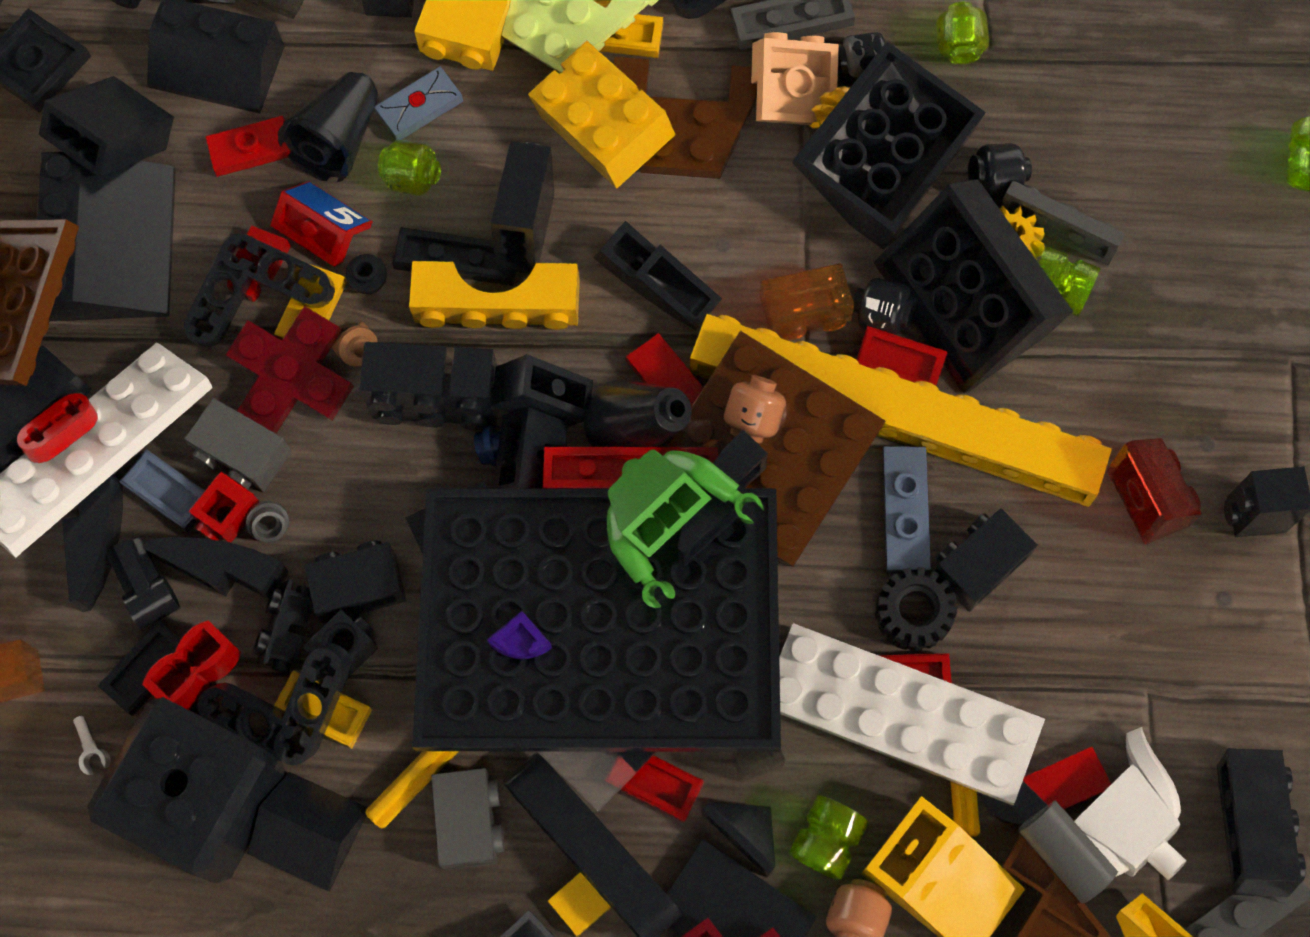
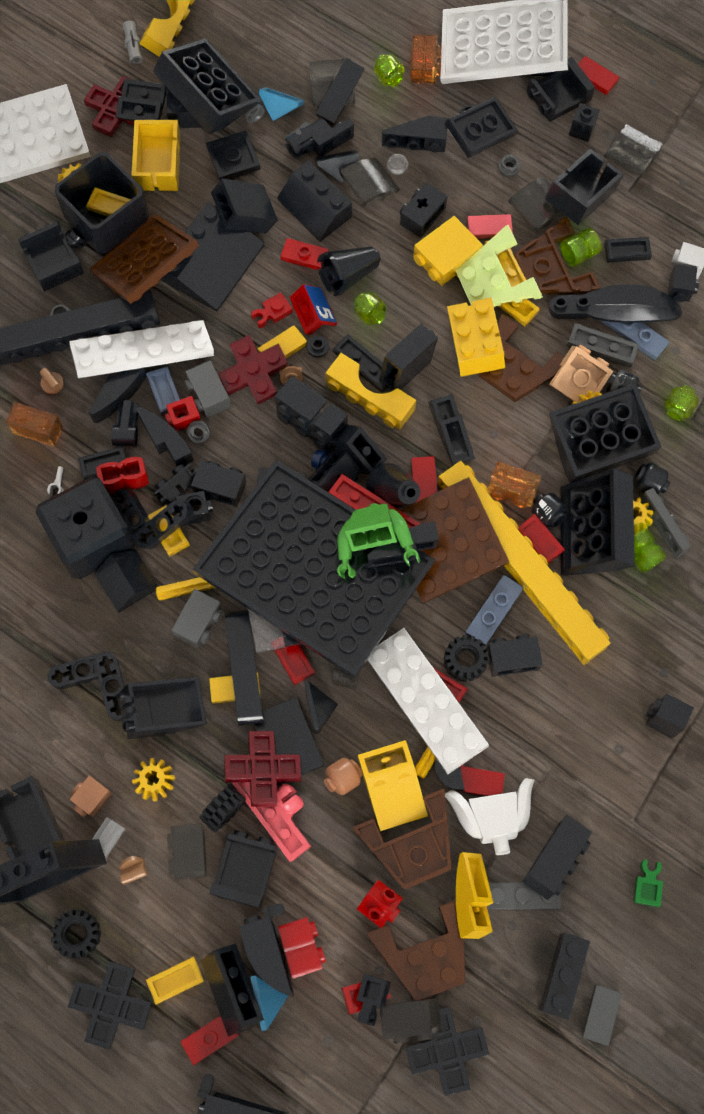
camera: 30 degrees right, 0 degrees up
red beam [17,393,98,463] -> none
black beam [184,233,335,347] -> none
sand blue tile [374,66,463,142] -> none
dark purple tile [487,611,552,659] -> none
nougat head [723,375,786,443] -> none
clear neon green wheel [788,795,869,881] -> none
dark grey brick [1018,800,1118,903] -> none
clear red slope [1106,438,1202,545] -> none

